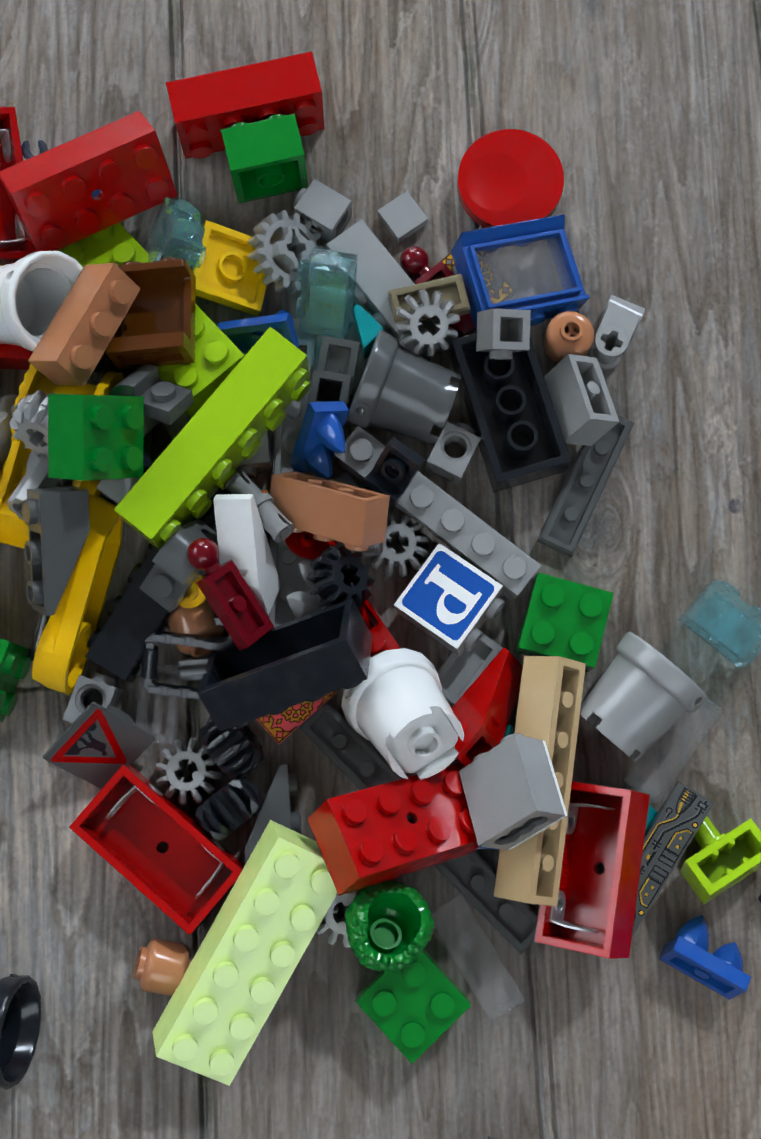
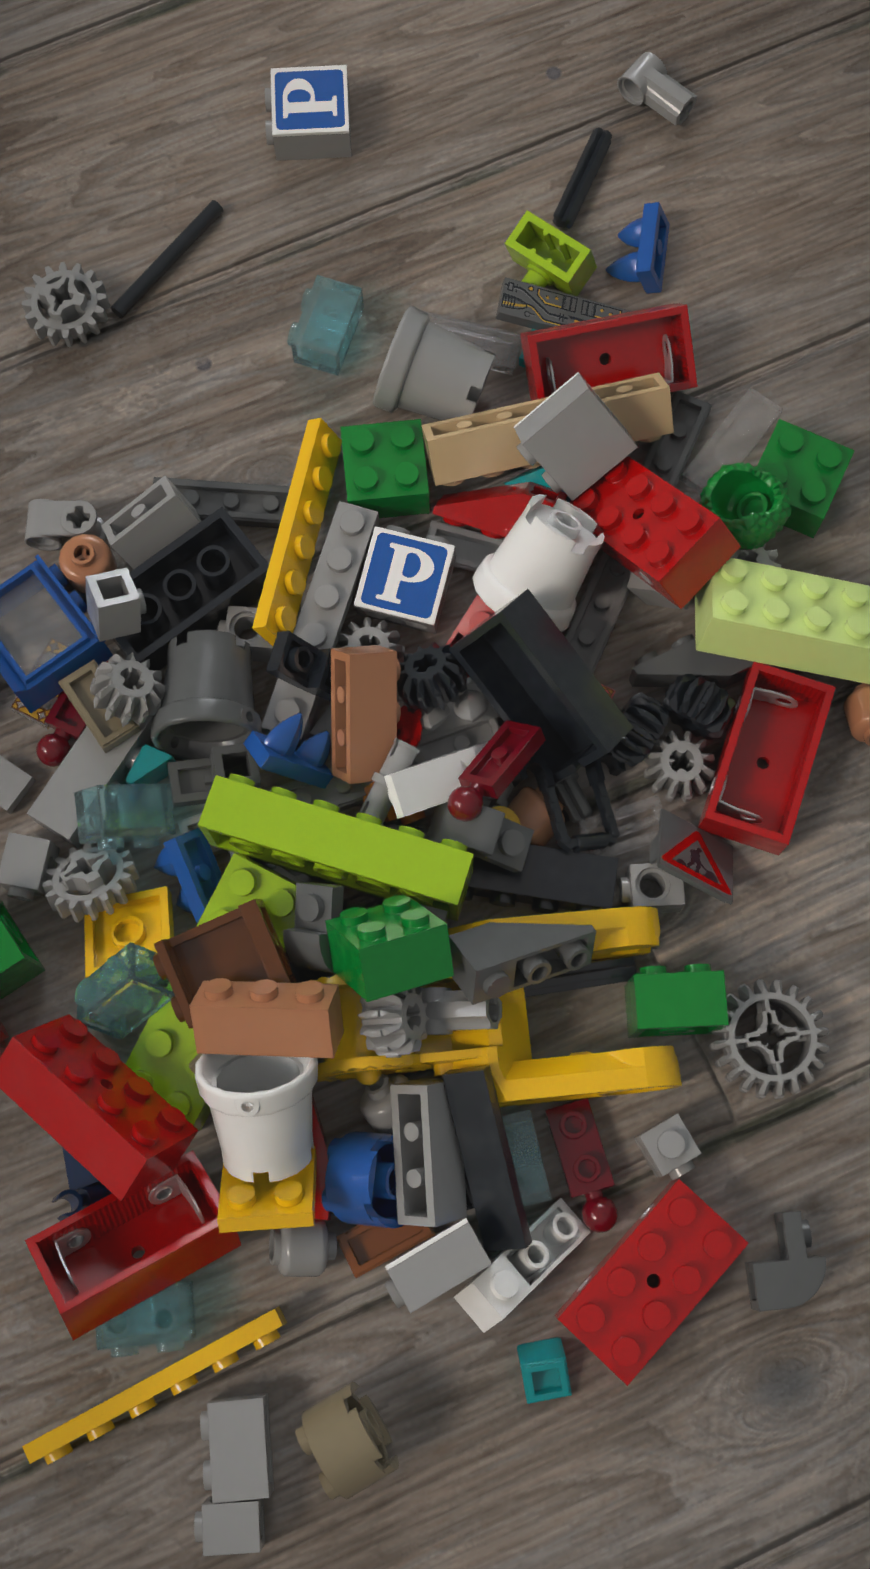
camera: 110 degrees left, 5 degrees down
none -> yellow plate [252,418,342,646]

